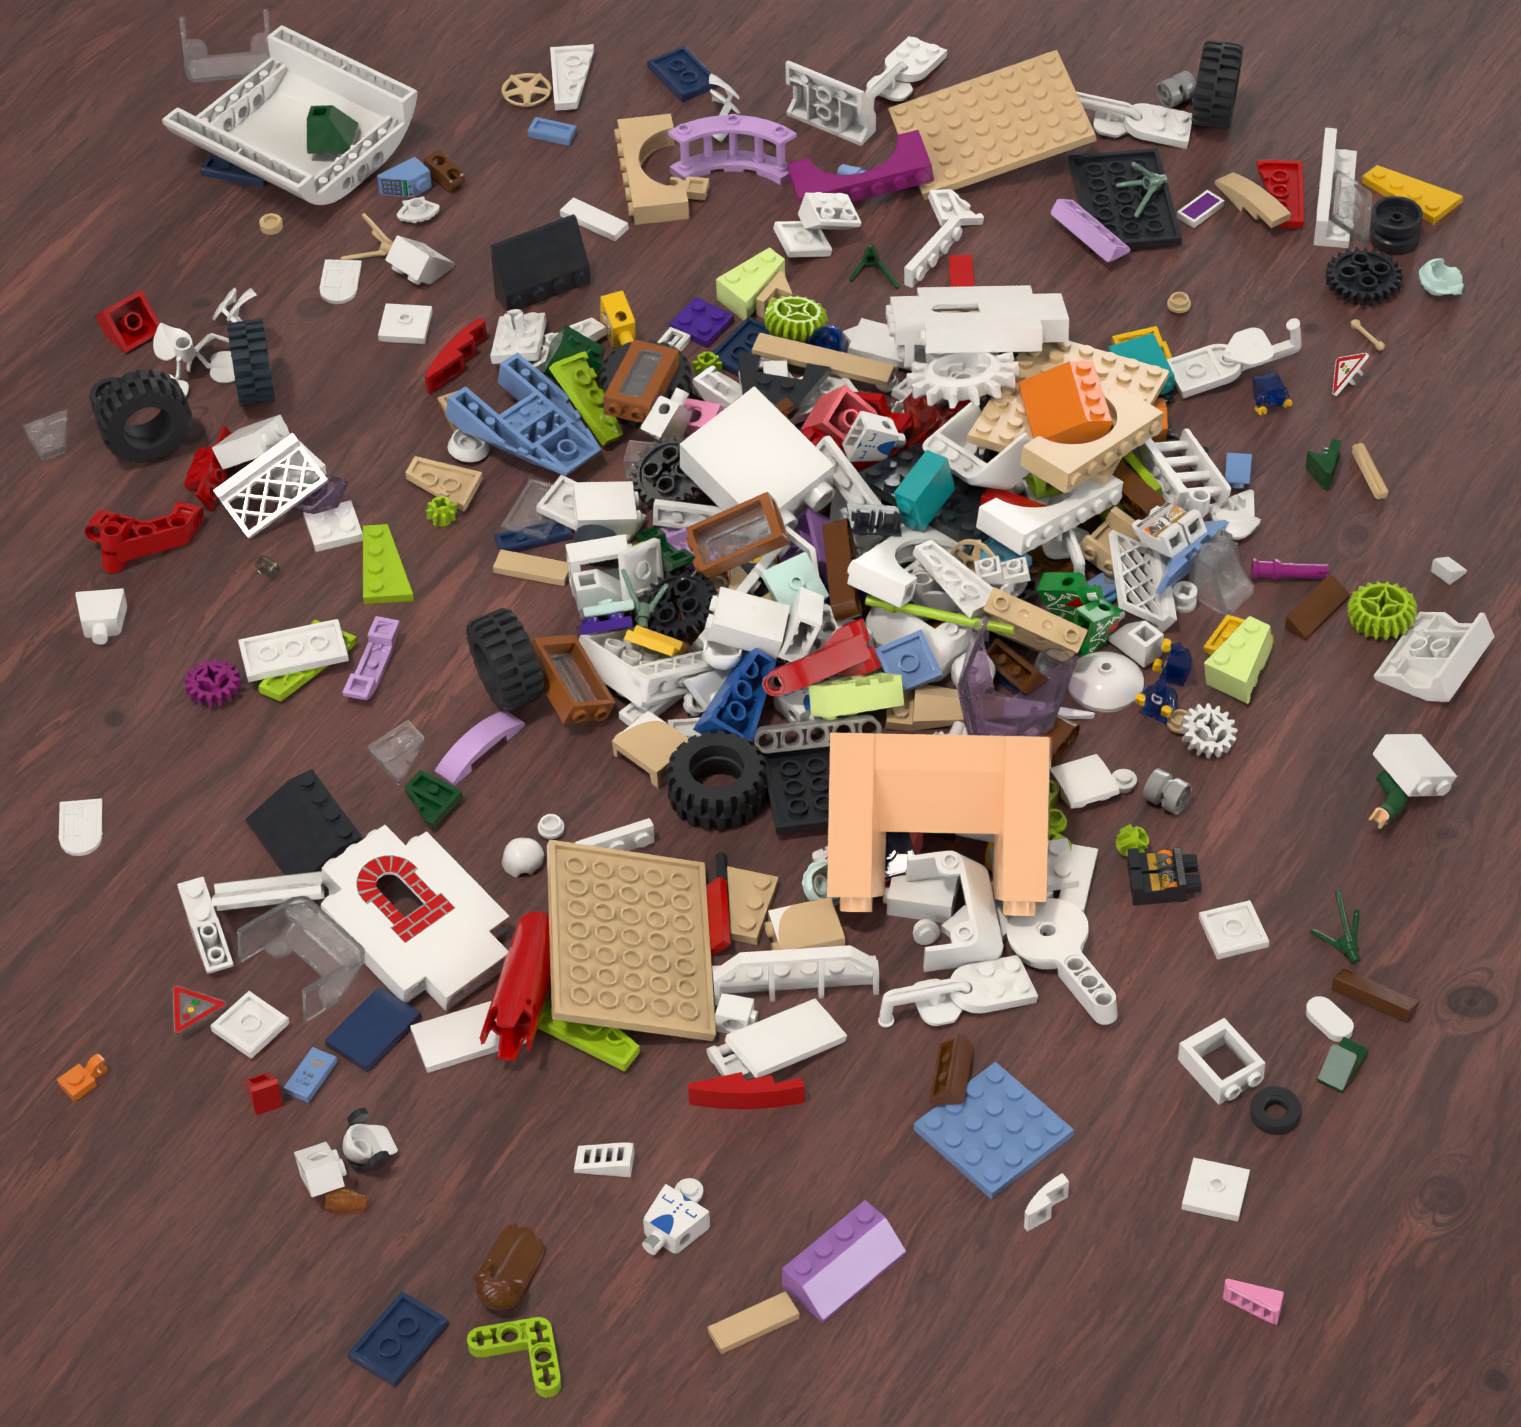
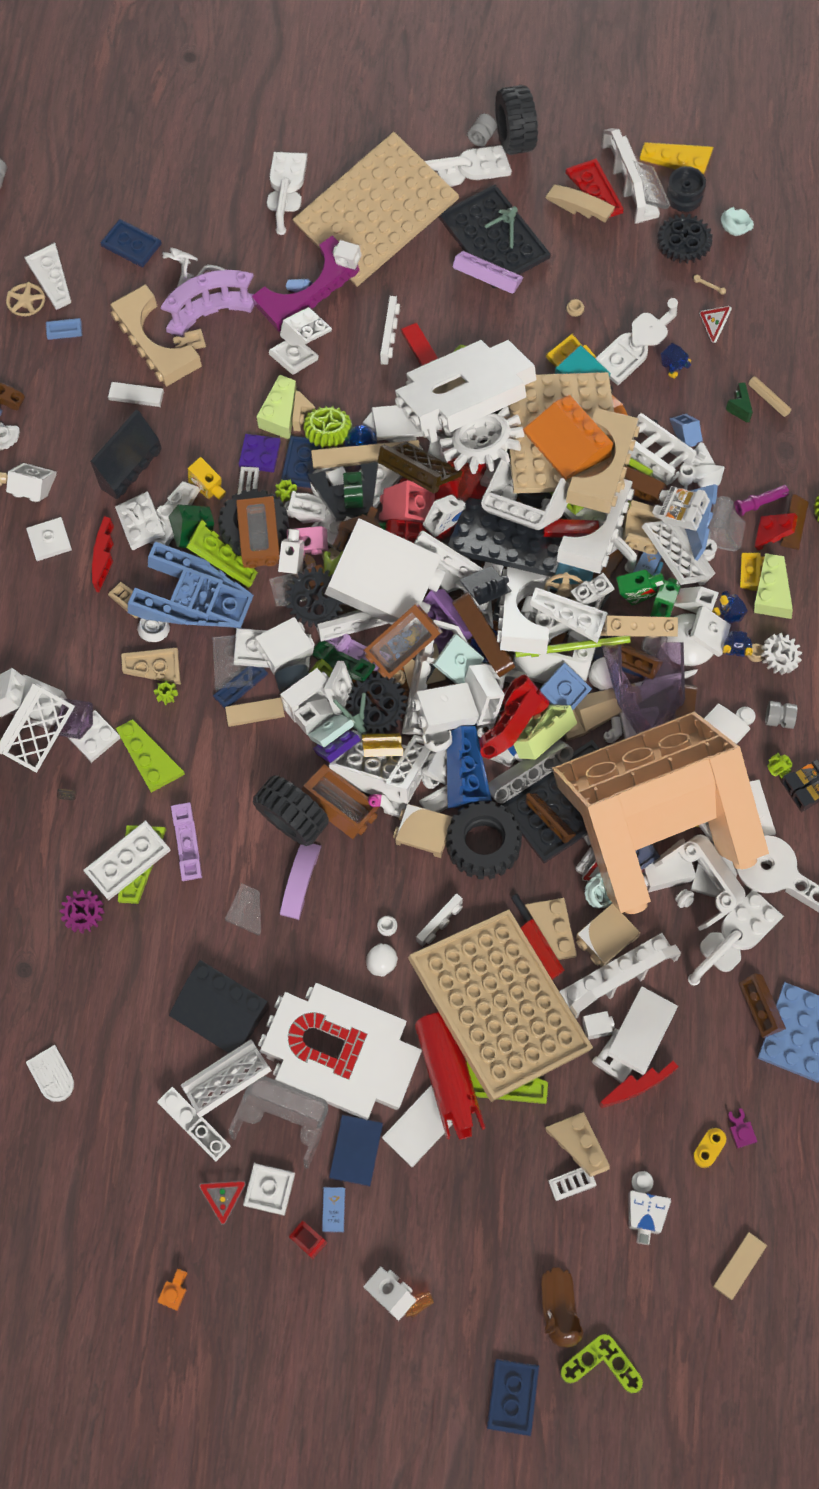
camera: 25 degrees left, 20 degrees up
white cap [342,1108,398,1171] -> none
dark green wing [404,769,463,830] -> none
slope [782,1200,906,1323] -> none
white piece [786,61,876,146] -> none
dark green plant [849,244,900,289] -> none
teal brick [894,450,955,532] -> none
white wing [928,189,984,227] -> none
tile [1177,190,1225,228] -> none
none -> white brick [333,240,362,270]
none -> dark green plate [343,472,363,509]
none -> arm [368,794,395,814]
none -> dark brown fence [377,441,462,493]
none -> reddish brown slope [526,793,575,843]
none -> tan wing [545,1112,610,1177]
none -> white plate [690,606,731,657]
none -> yellow plate [693,1128,726,1168]
none -> magenta plate [727,1108,757,1149]
none -> red wing [754,513,798,550]

